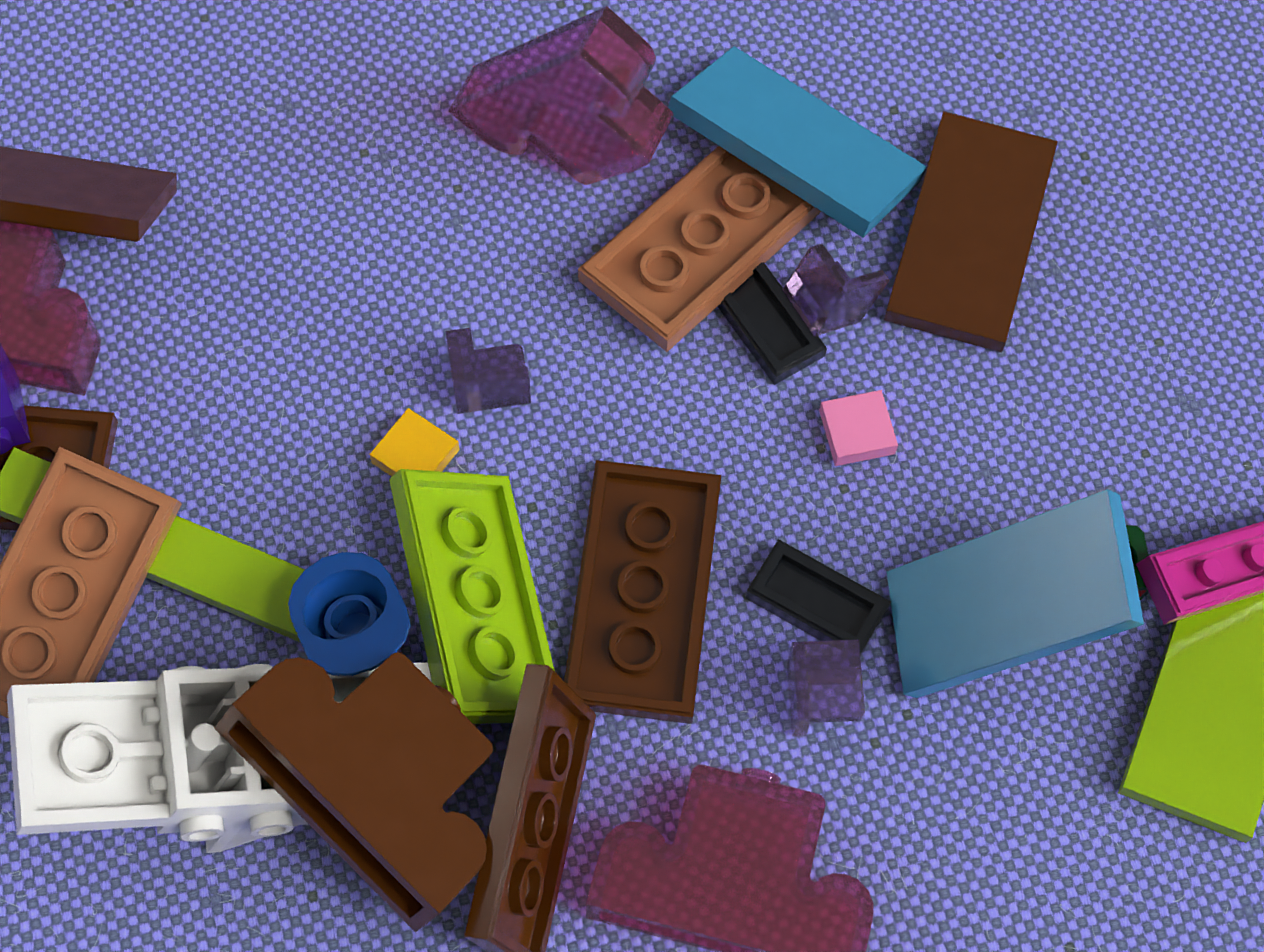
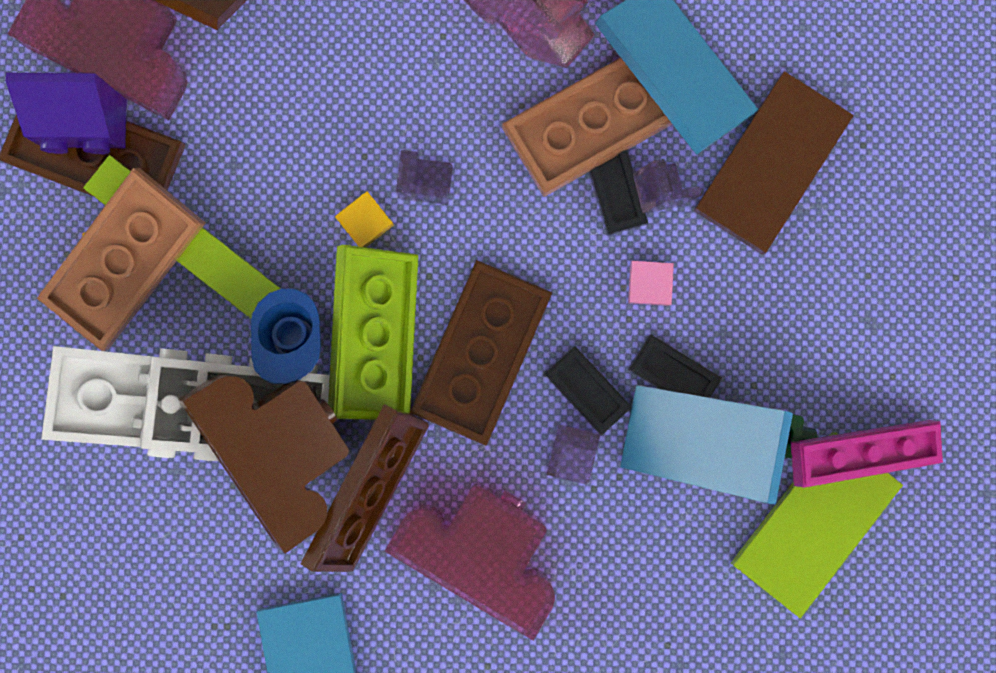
camera: 20 degrees right, 20 degrees up
none -> black tile [628,334,722,398]

